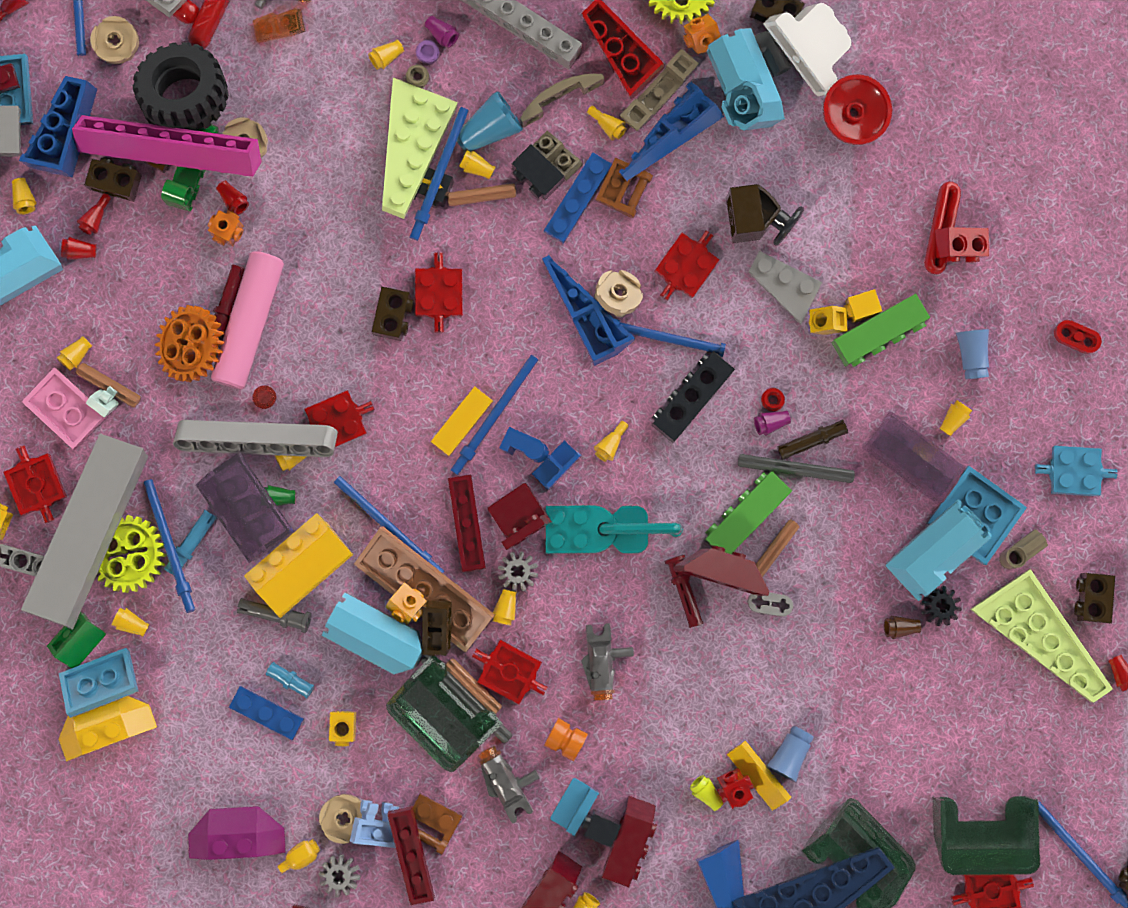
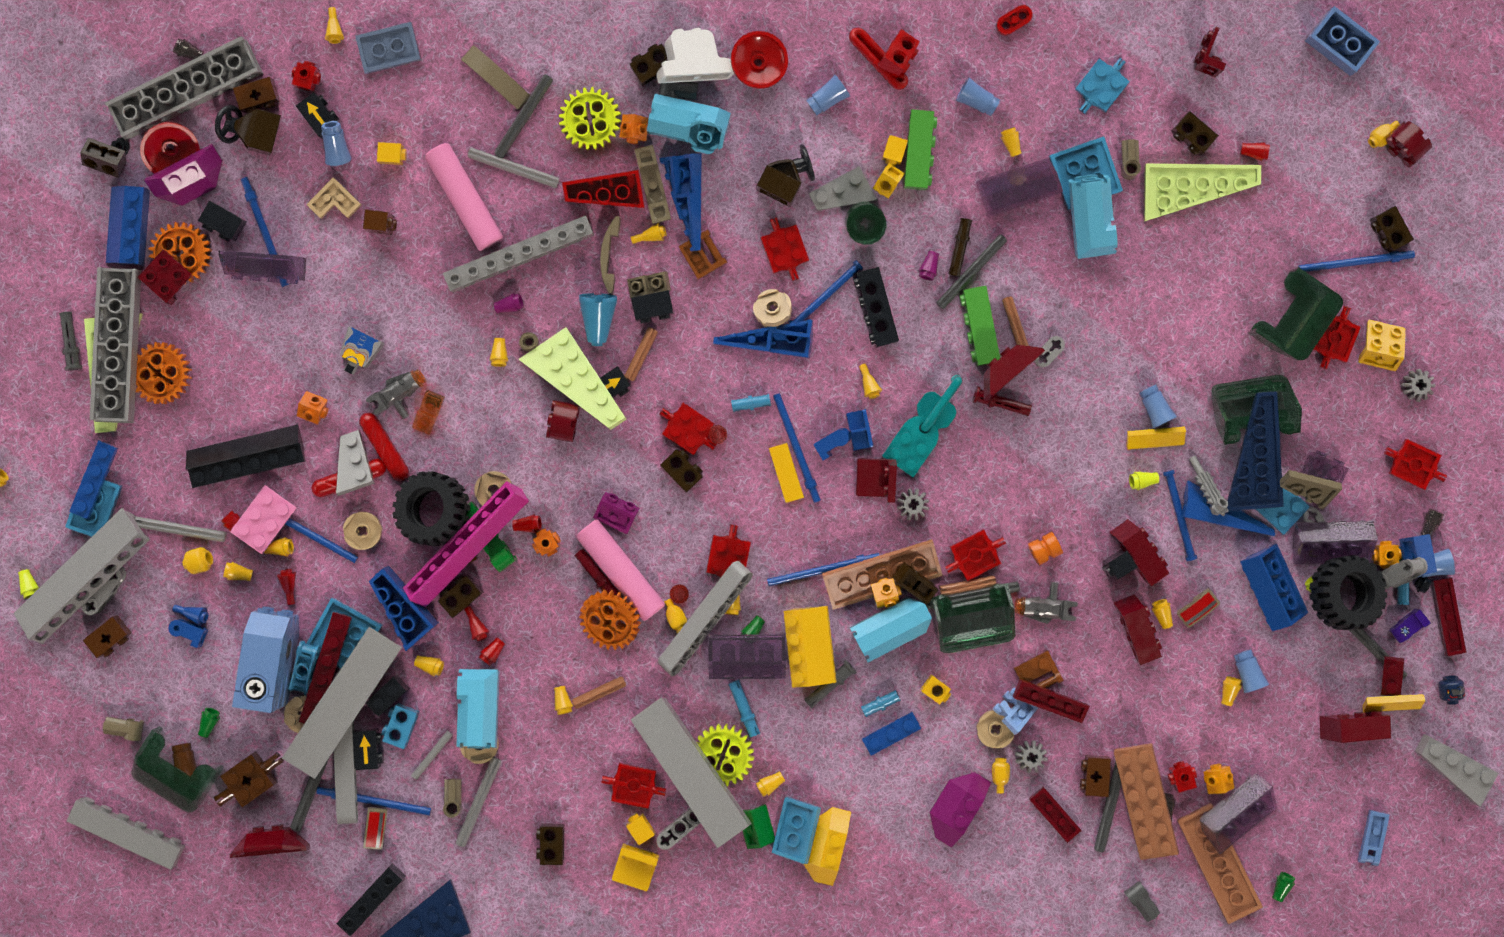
camera: 55 degrees left, 5 degrees up
bright pink plate [22,367,107,450] -> none
light aqua tile [86,386,119,418] -> none
blue bar [143,479,195,613] -> none
blue bar [409,107,469,241] -> none
medium lavender tile [416,40,439,65] -> none
dark red plate [448,474,486,572] -> none
yellow cone [459,150,495,179] -> none
yellow cone [493,589,517,626] -> none
blue plate [544,152,612,244] -> none
dark azure panel [550,778,599,836] -> none
flat silver piece [581,623,634,701] -> none
red brick [717,768,754,809] -> none
red plate [761,388,785,412] -> none
reddish brown cone [884,615,921,639] -> none
black gear [920,586,962,626] -> none
none -> dark red brick [546,400,580,442]
none -> magenta bracket [593,492,640,534]
none -> yellow plant [664,598,687,633]
none -> clear red plate [709,425,727,444]
none -> dark azure pin [731,394,771,412]
none -> medium blue plant [806,75,850,115]
none -> clear green wheel [845,202,887,245]
none -> blue bar [1163,470,1198,561]
none -> light grey piece [1189,456,1229,516]

